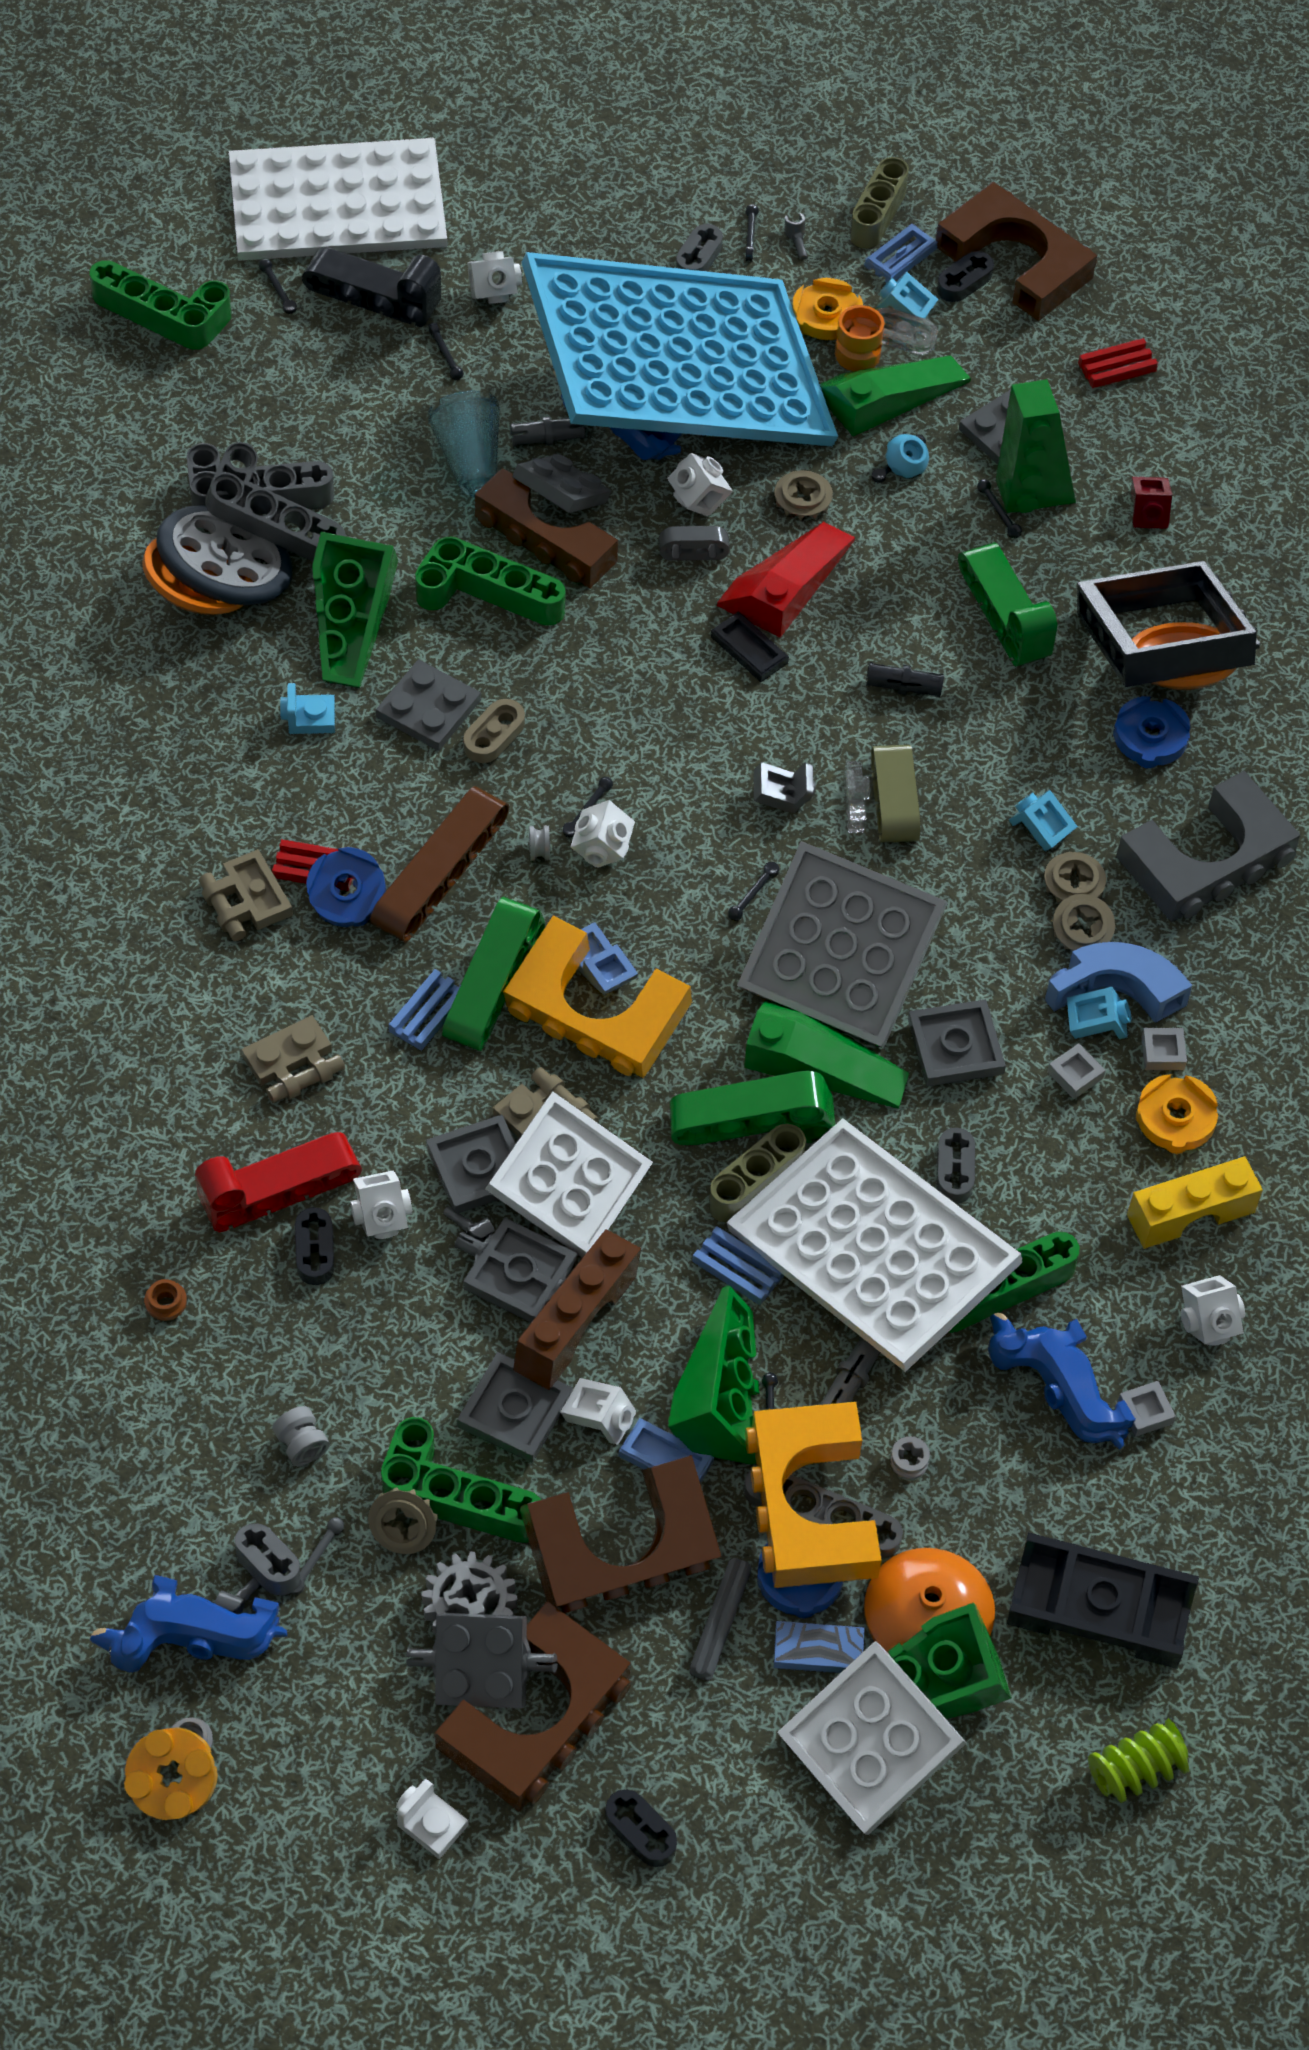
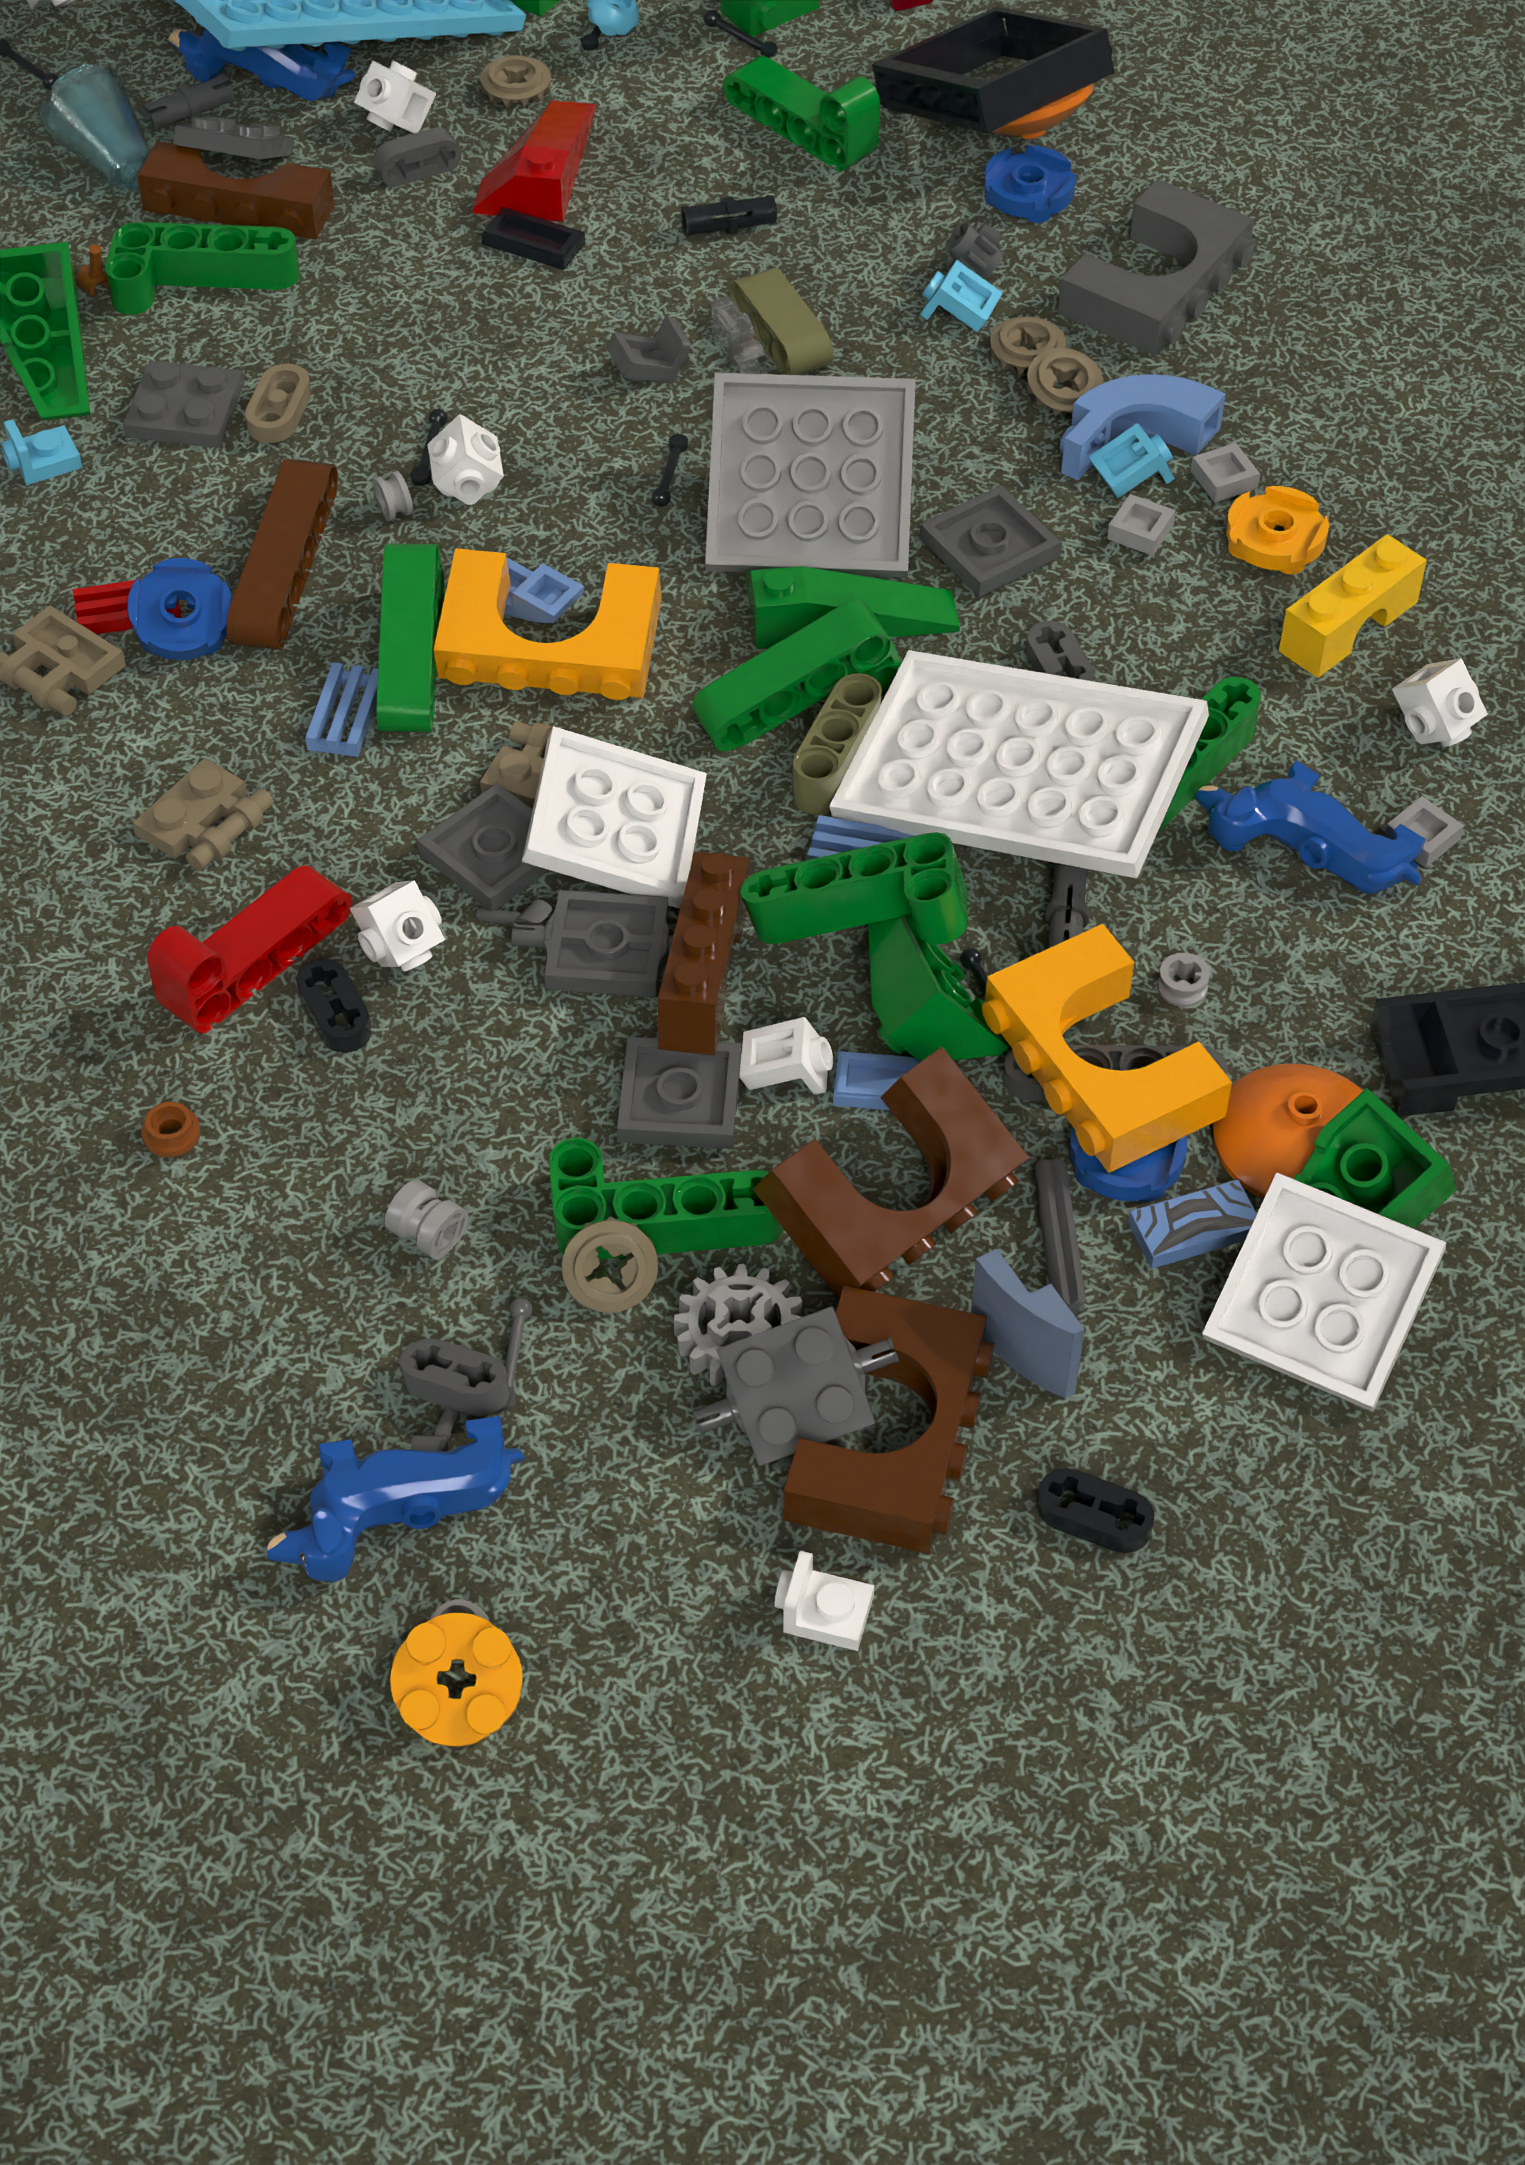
camera: 20 degrees left, 5 degrees down
none -> dark orange hand [76,244,109,298]
none -> green beam [740,832,968,945]
none -> dark grey gear [945,221,1003,279]
none -> sand blue slope [971,1249,1084,1398]

